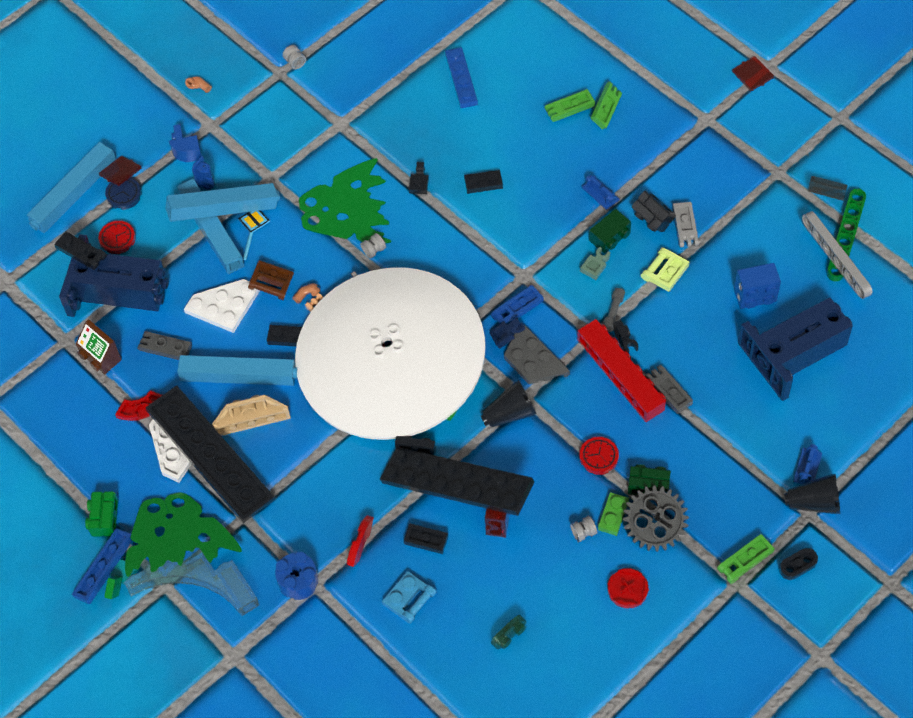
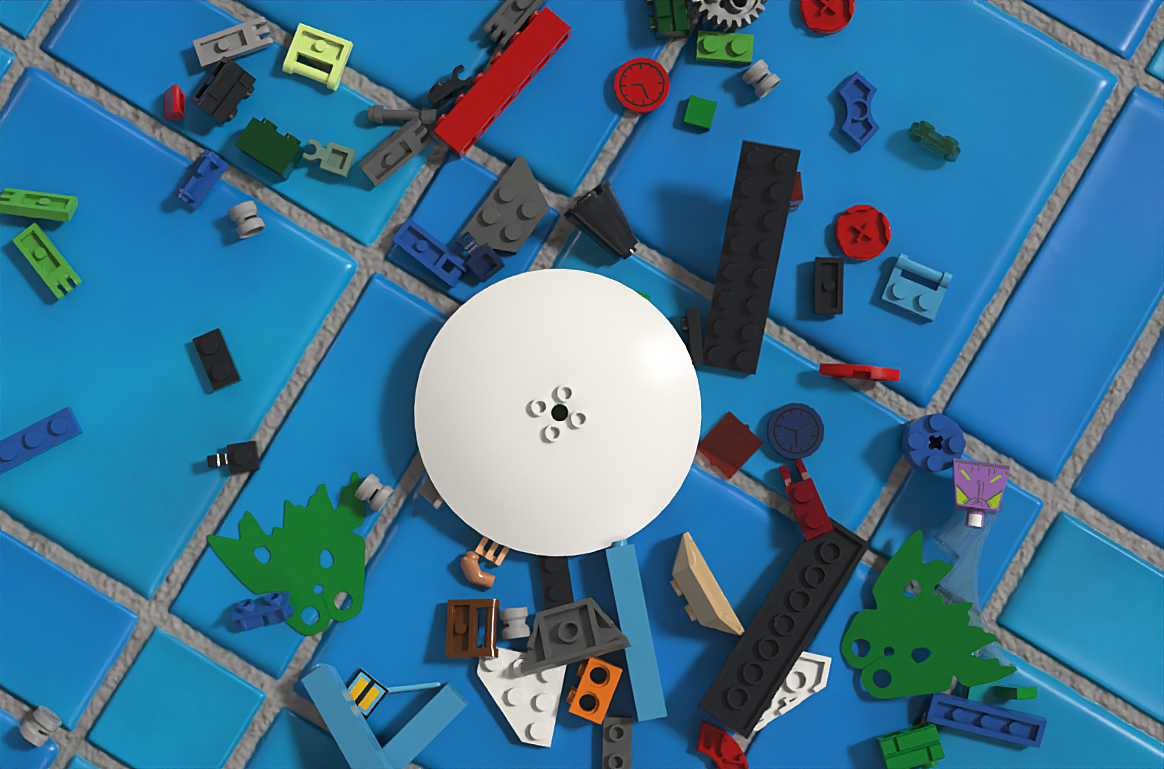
camera: 110 degrees left, 25 degrees up
none -> slope [163,85,185,120]
none -> light grey wheel [228,201,266,239]
none -> blue hinge [231,591,294,631]
none -> dark grey hinge [358,117,433,187]
none -> light grey wheel [499,606,530,639]
none -> dark grey wing [520,597,631,676]
none -> orange brick [566,657,623,724]
none -> green tile [683,95,717,131]
none -> clear red piece [697,411,763,479]
none -> dark blue tile [767,403,824,460]
none -> dark red hinge [778,459,834,542]
none -> red tile [834,205,891,261]
none -> blue tile [837,71,880,151]
none -> medium lavender torso [952,458,1011,529]

